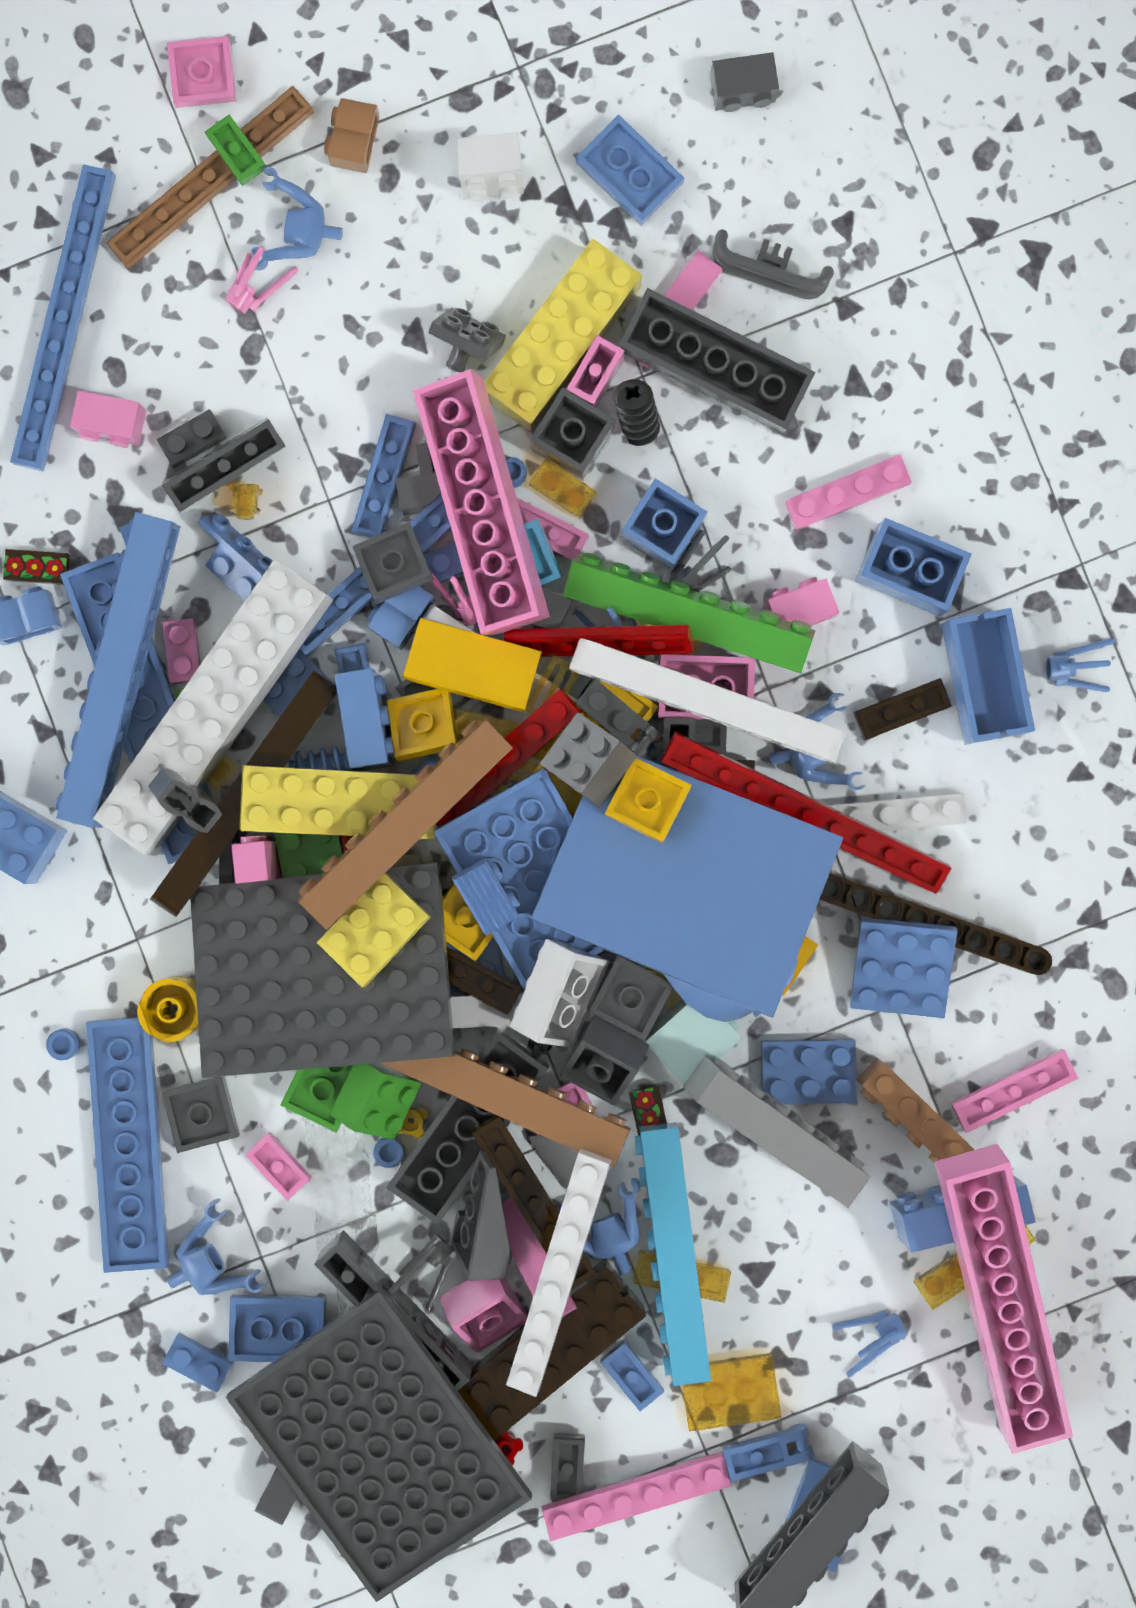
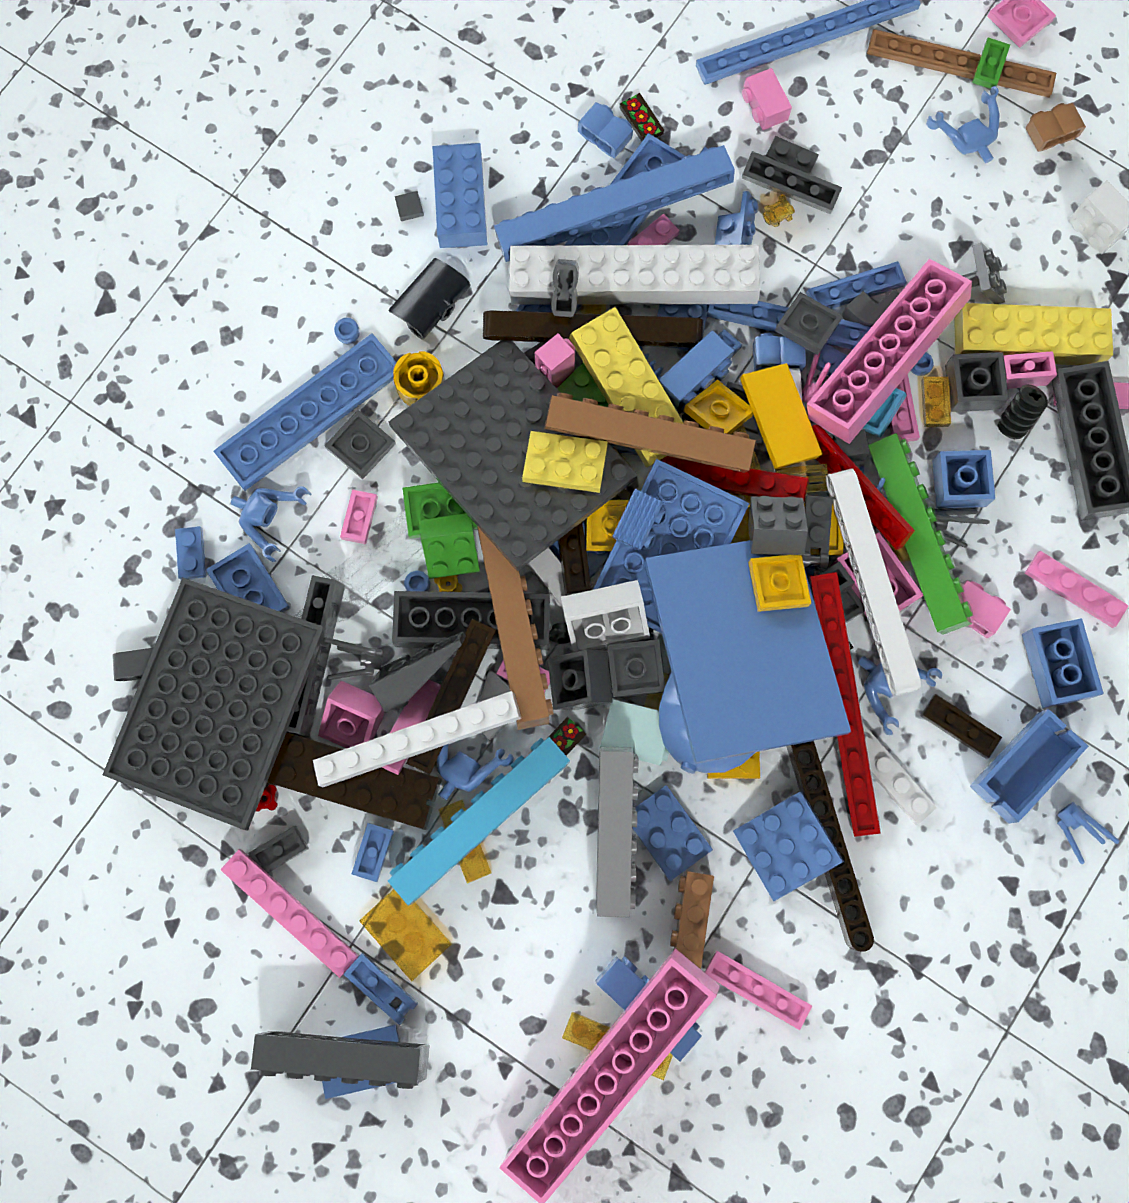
camera: 55 degrees right, 10 degrees down
bright pink plant [224,246,298,314] -> none
medium blue plant [832,1310,908,1377] -> none
none -> black panel [388,258,471,340]

